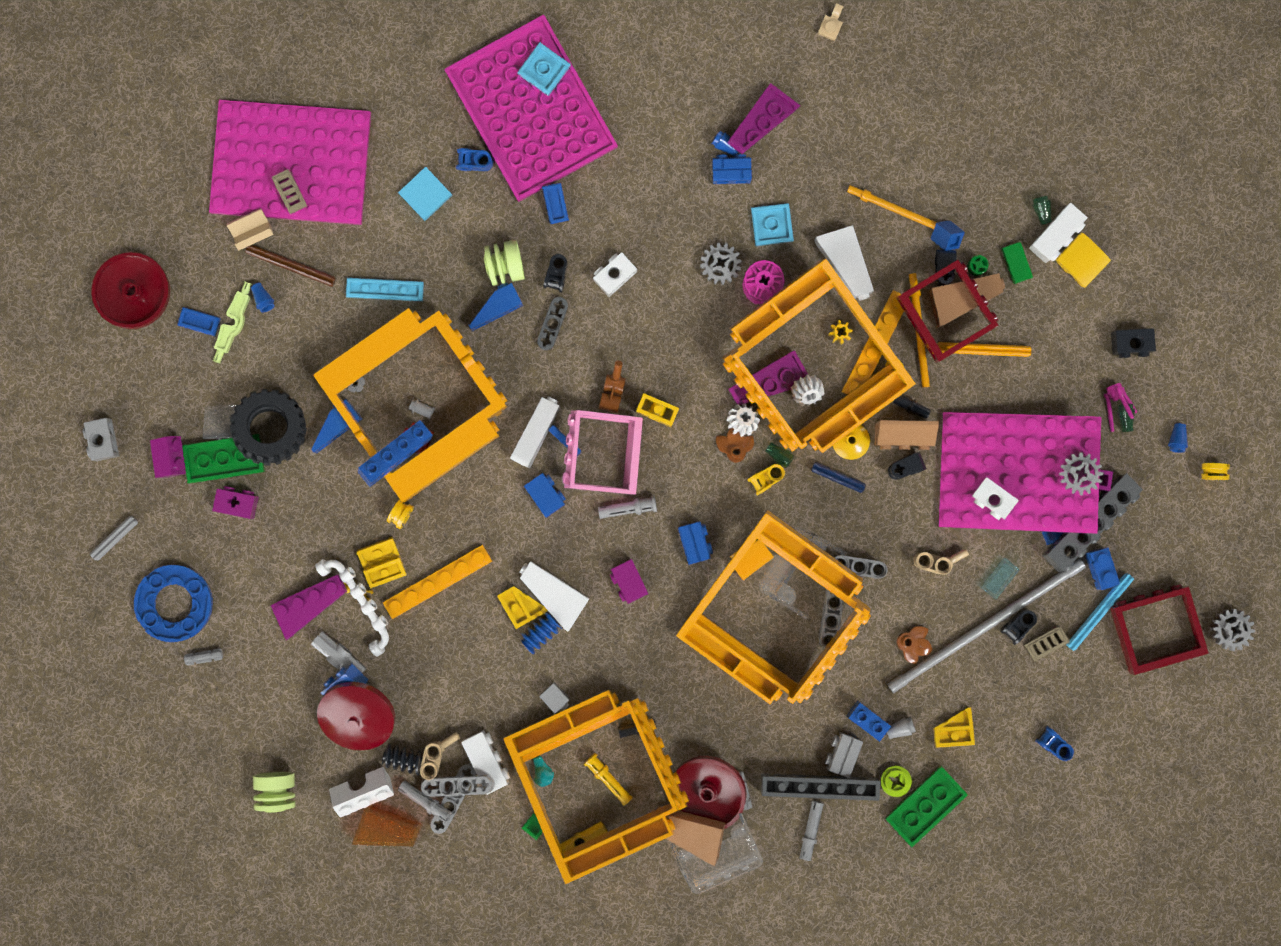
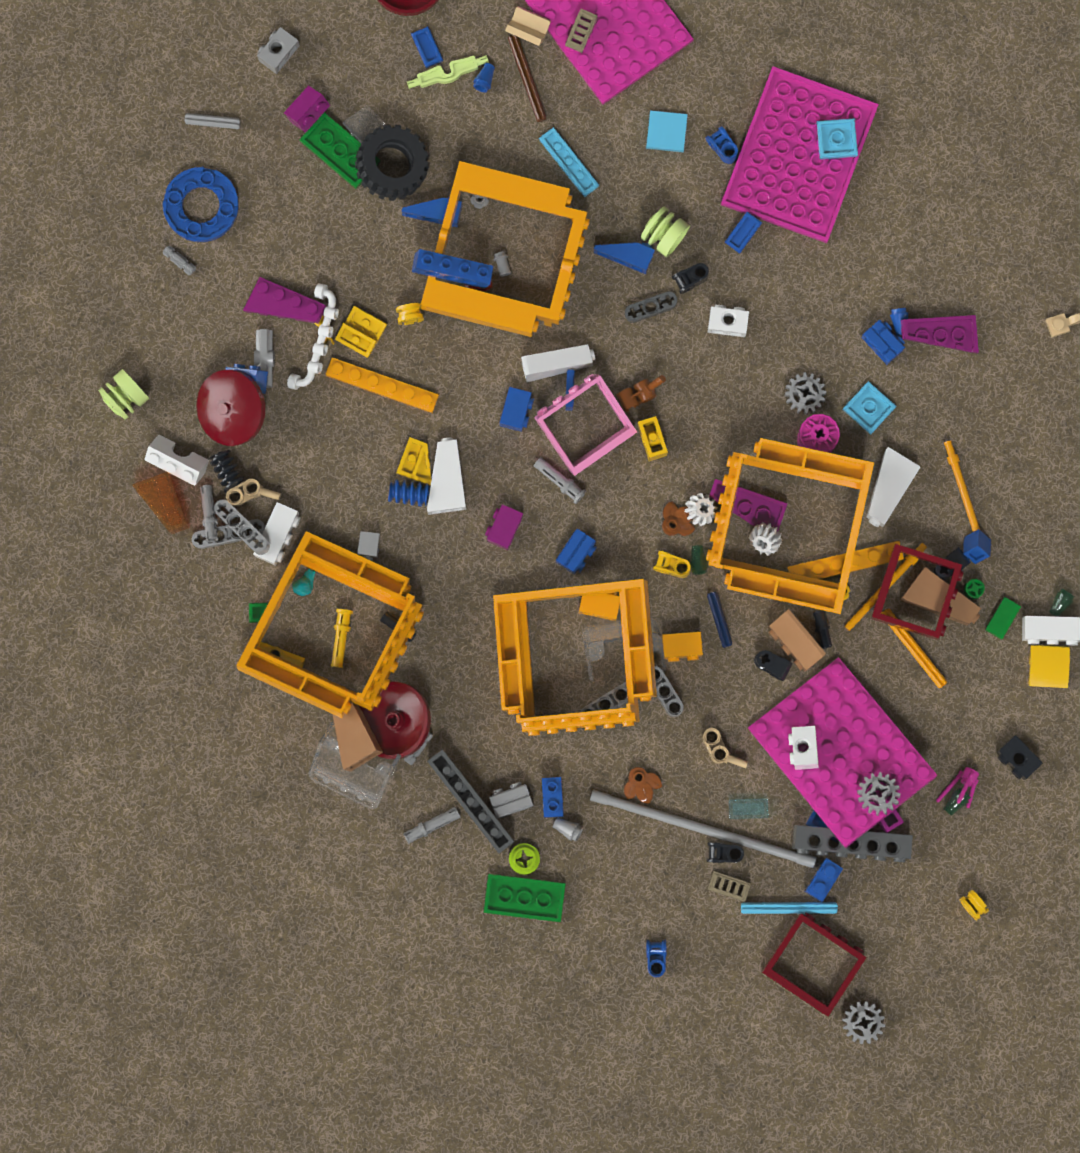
camera: 55 degrees right, 5 degrees down
magenta brick [212,486,259,519] -> none
yellow gear [828,320,853,345] -> none
yellow dish [833,425,870,460] -> none
yellow wing [933,707,975,748] -> none
blue cone [1168,423,1188,453] -> none
none -> light orange brick [662,632,703,662]

